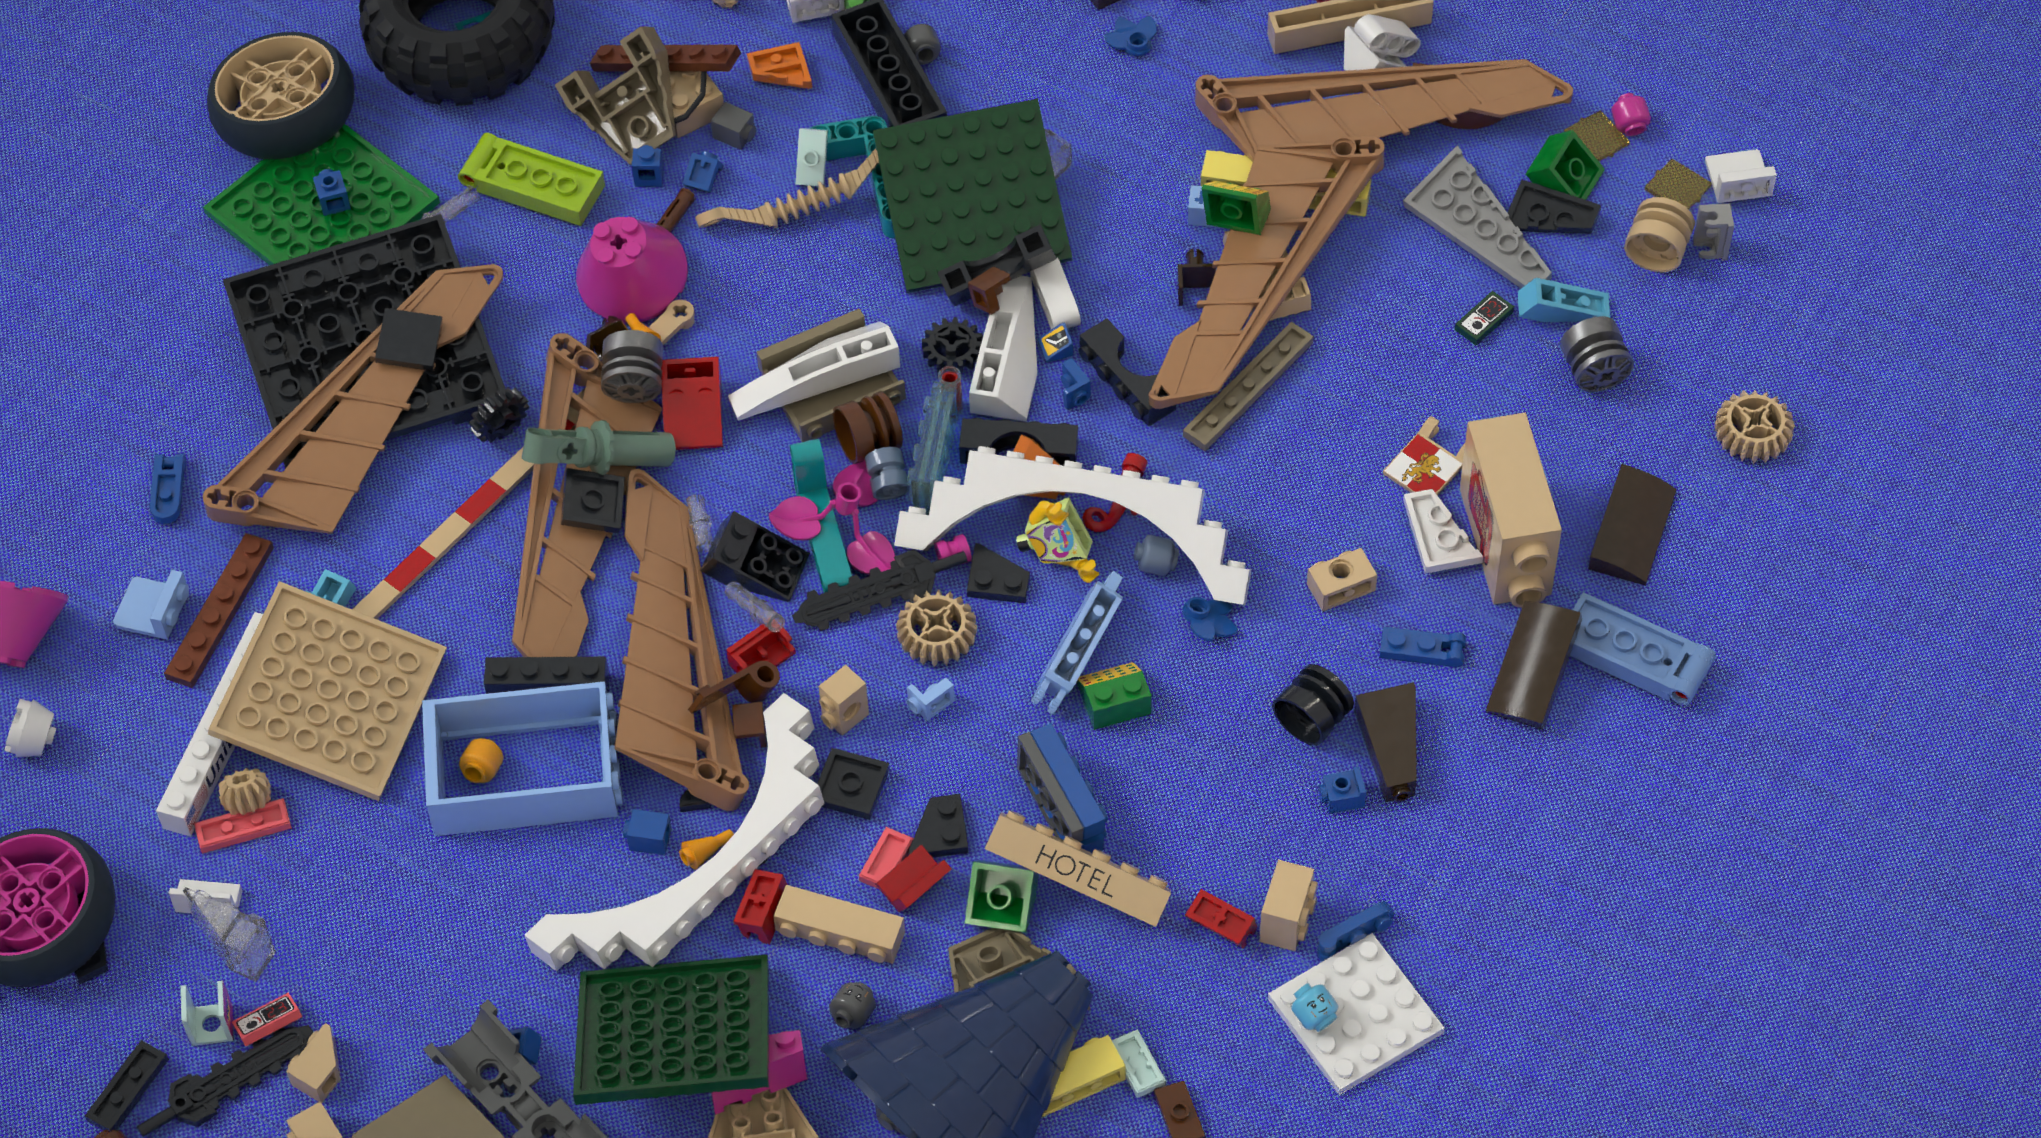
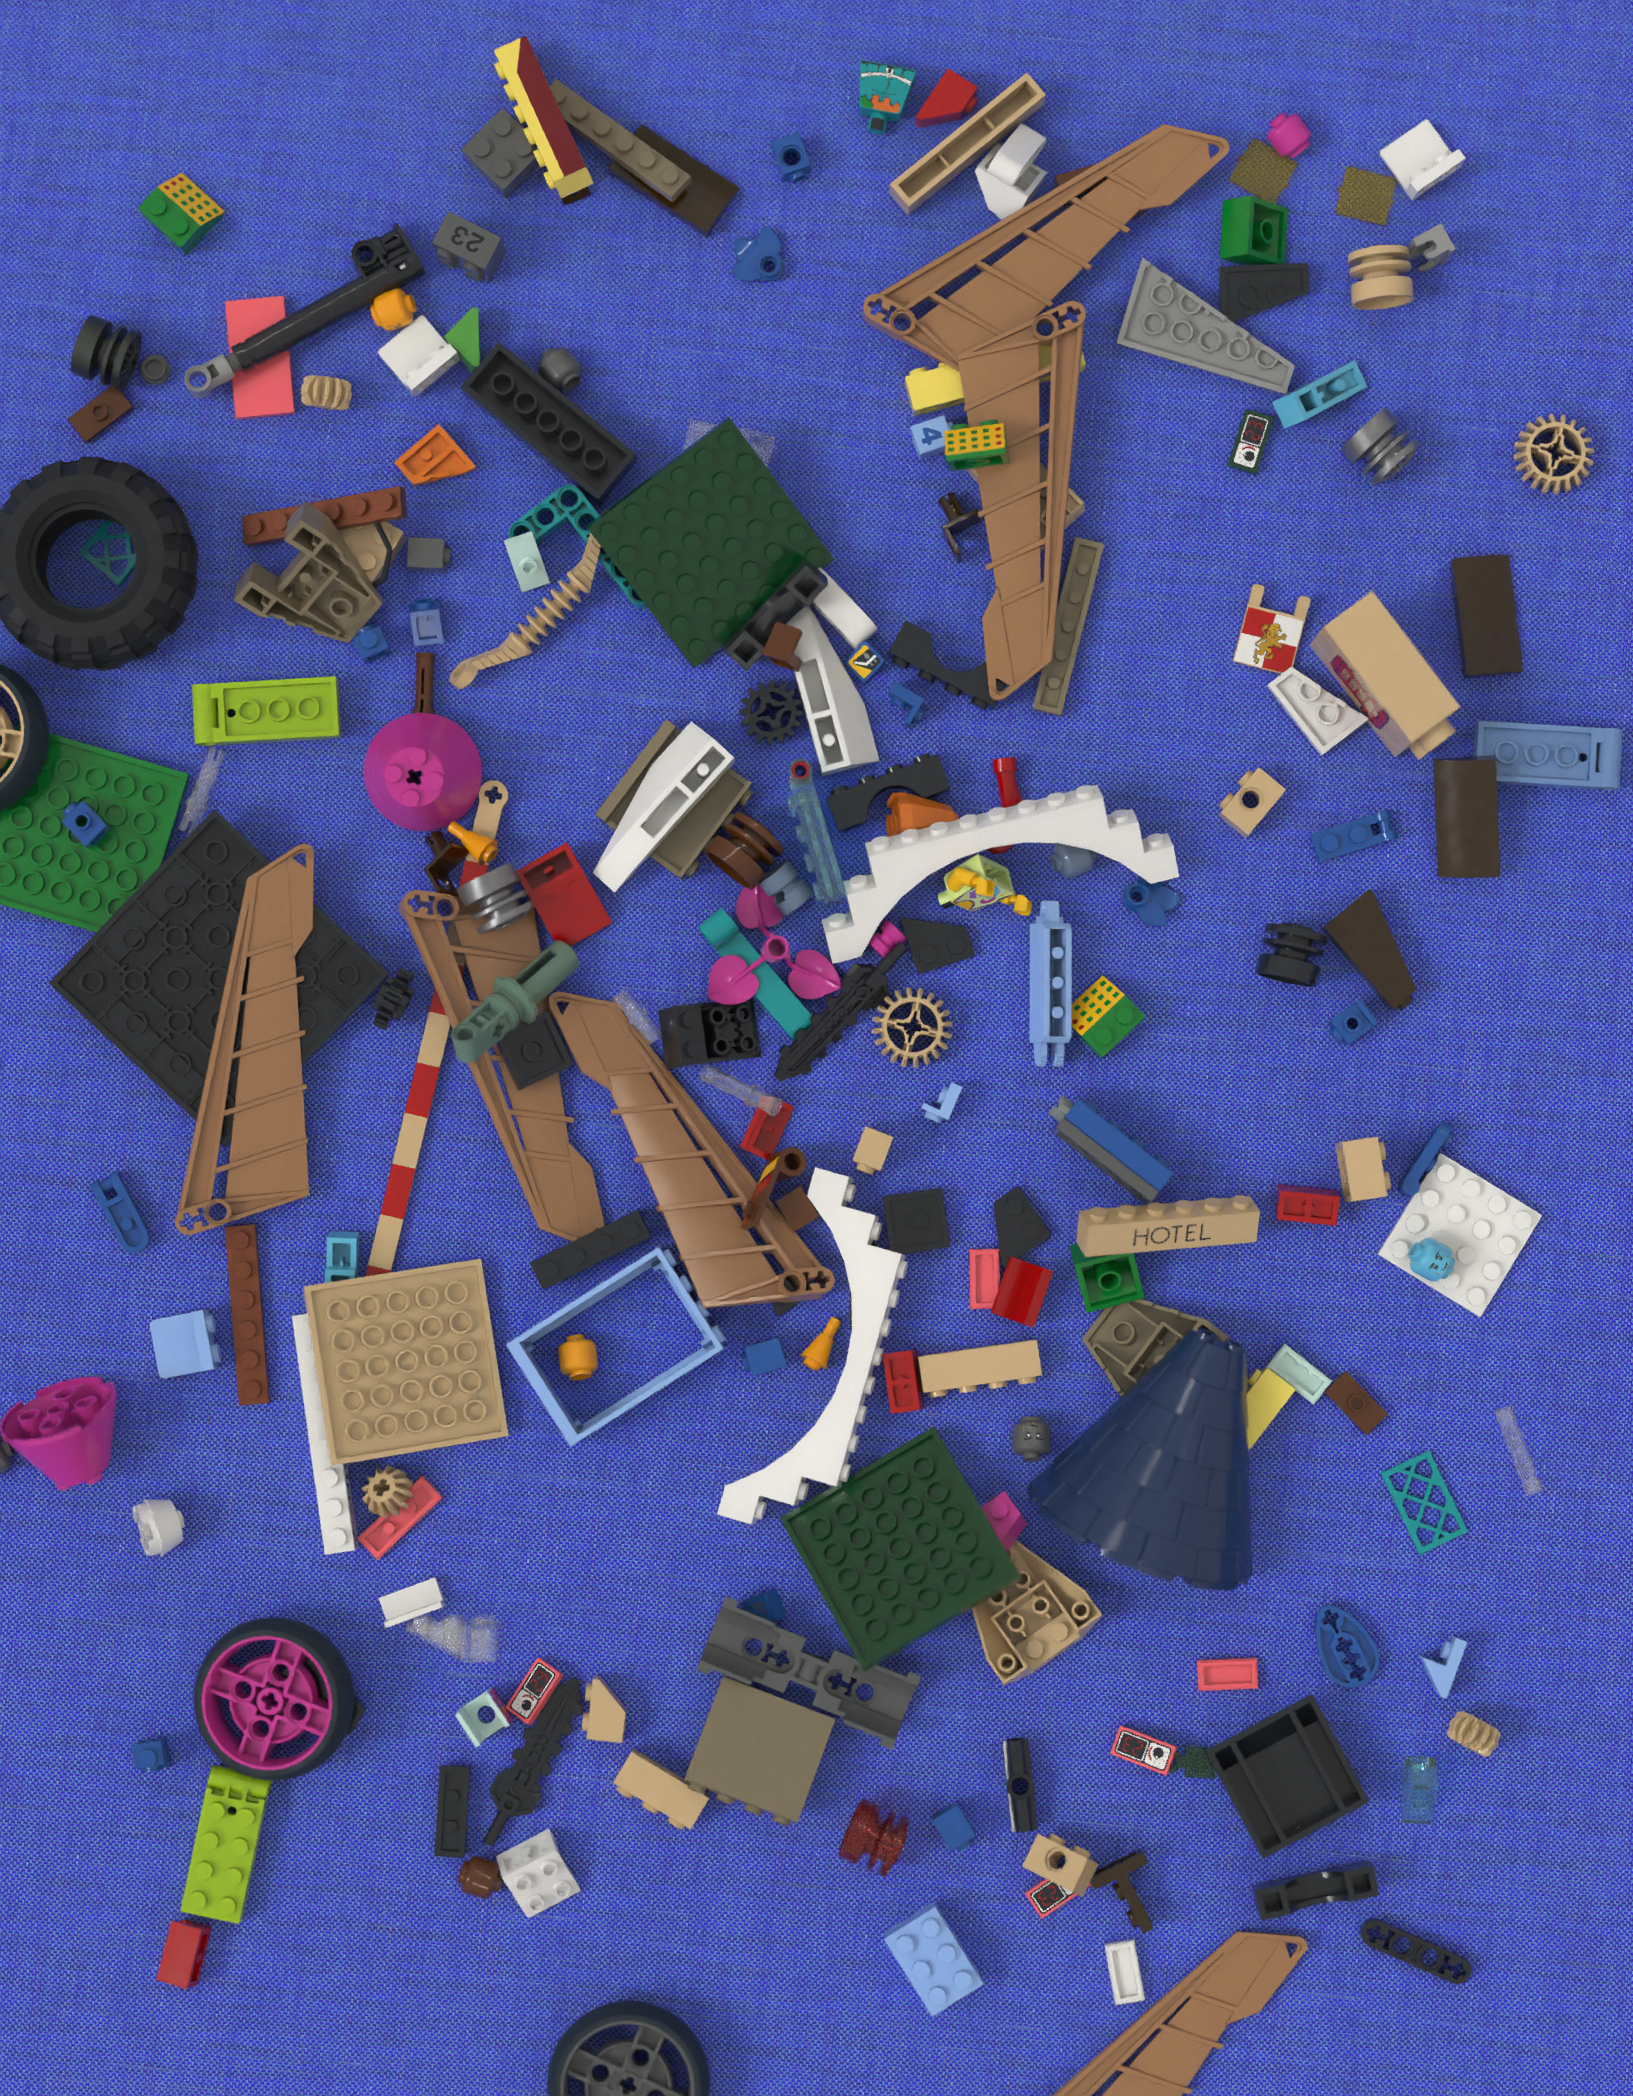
camera: 25 degrees left, 30 degrees up
black tile [375,308,443,371] -> none

